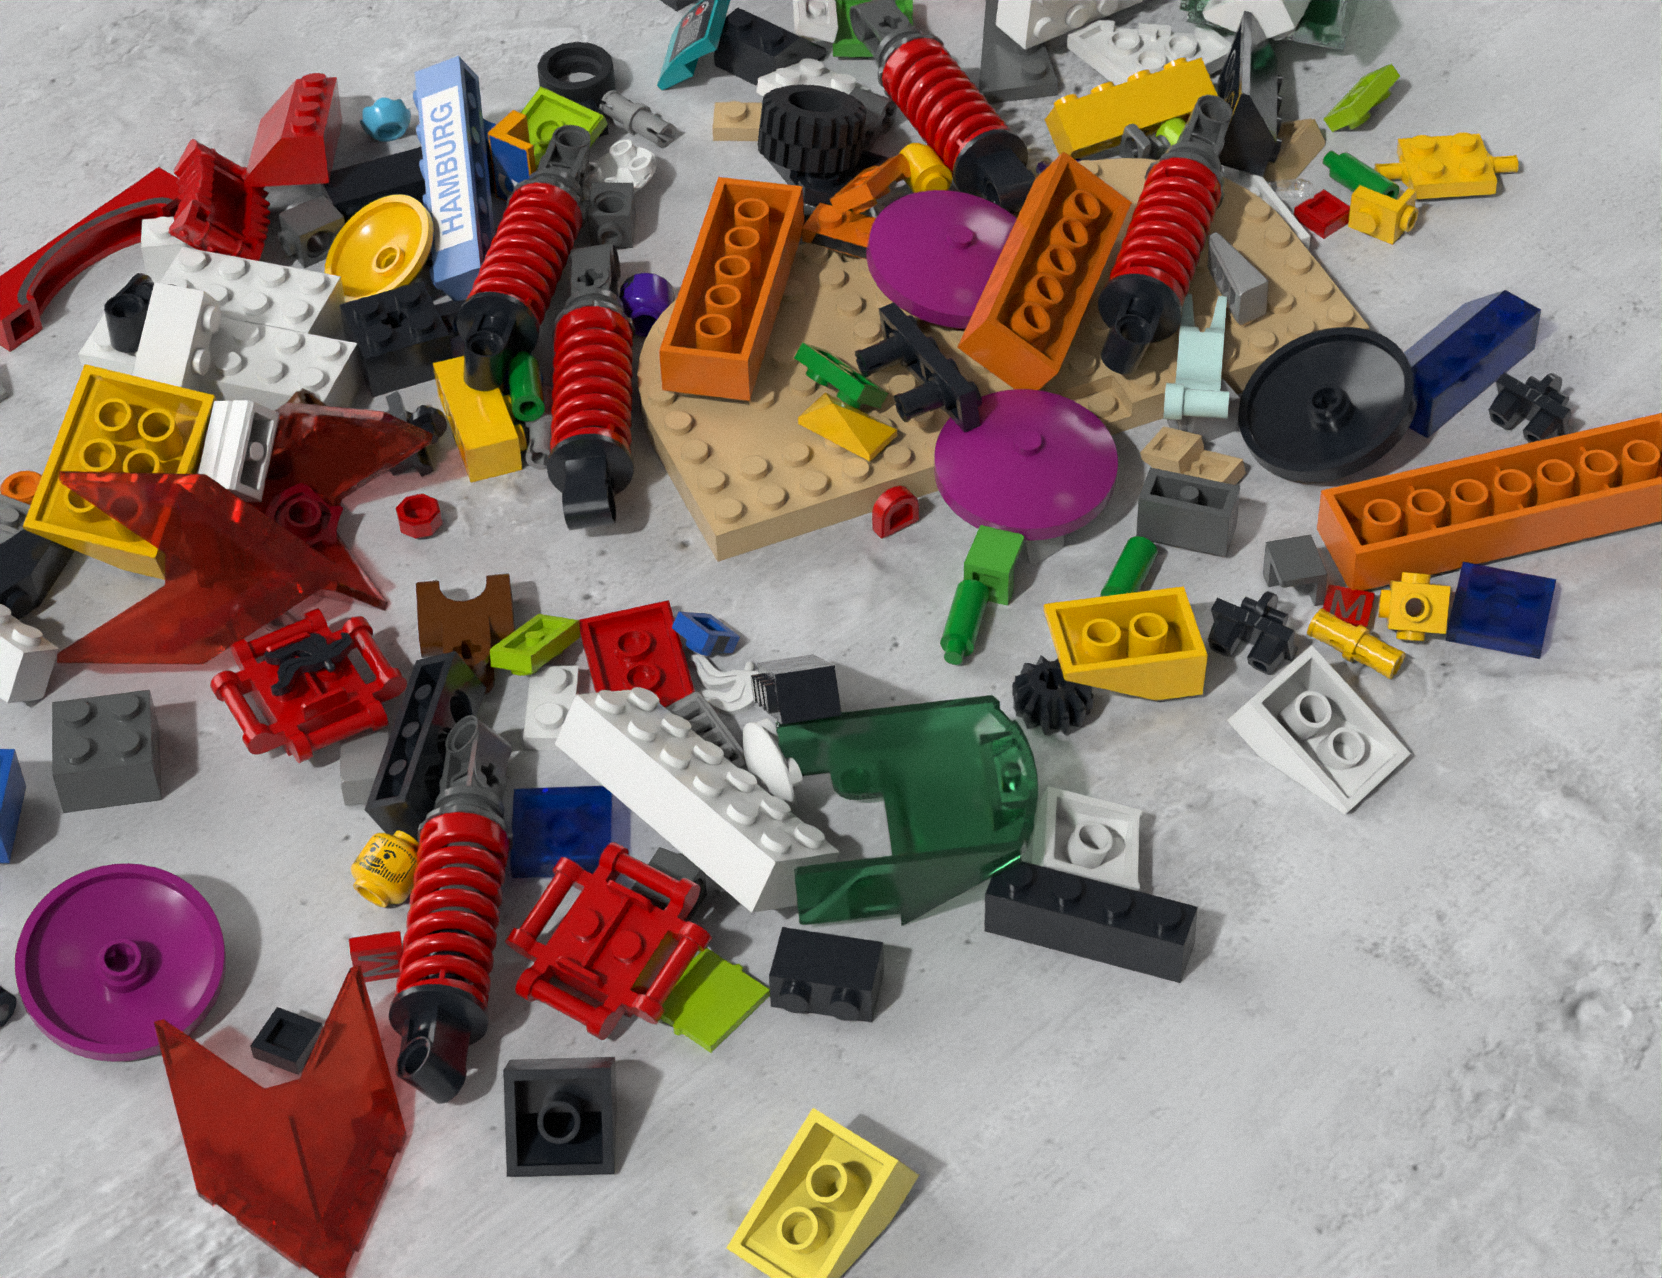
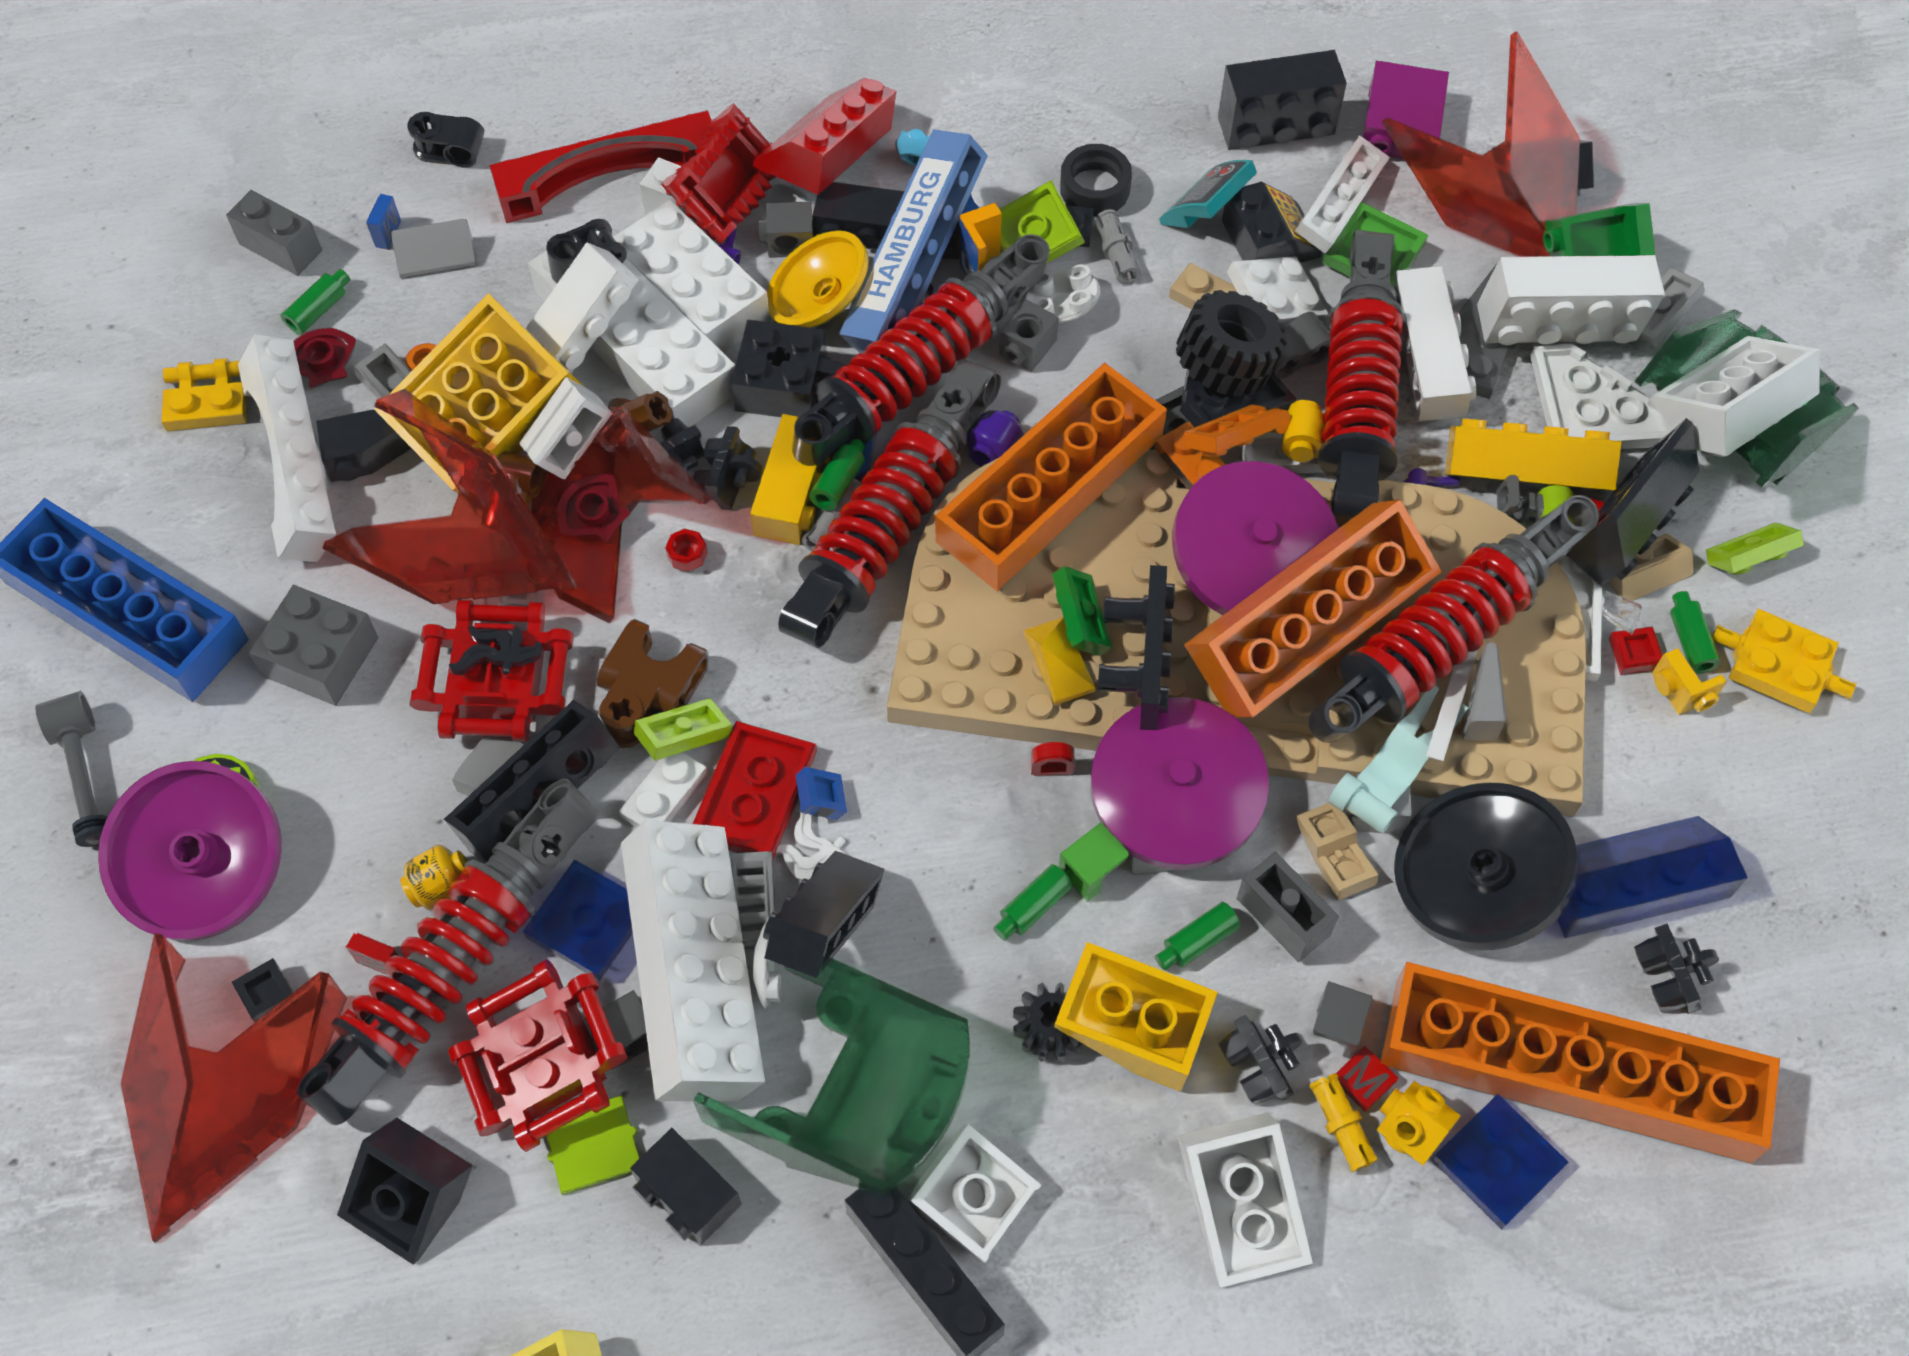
camera: 30 degrees right, 15 degrees up
none -> white brick [1393,266,1476,421]
none -> white sticker [1426,650,1478,761]

